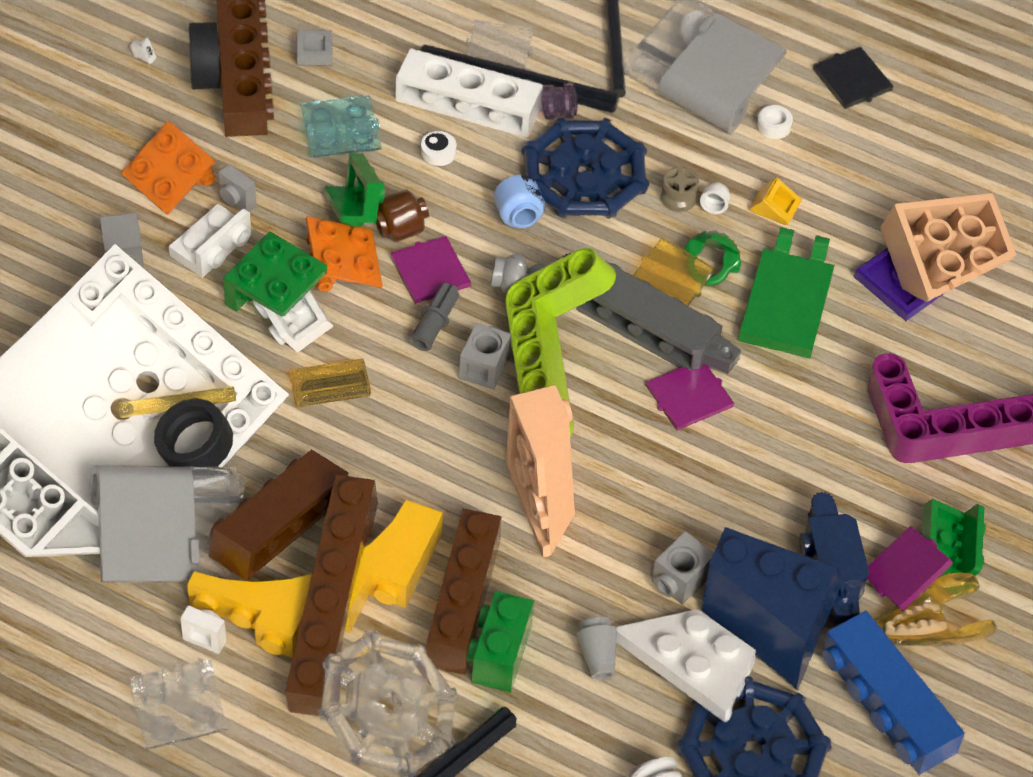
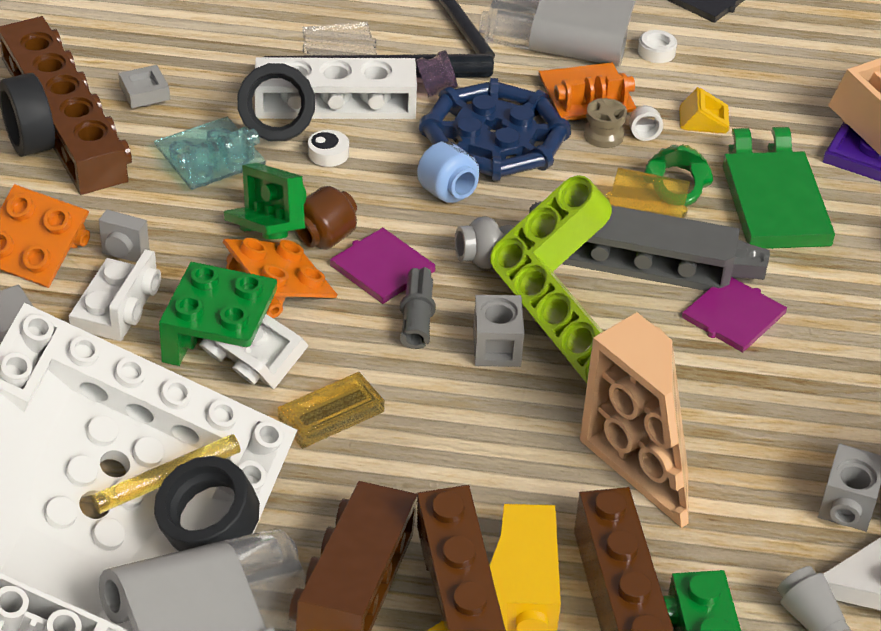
camera: 20 degrees left, 10 degrees down
none -> black tyre [237,63,315,141]
none -> orange hinge [538,62,637,120]

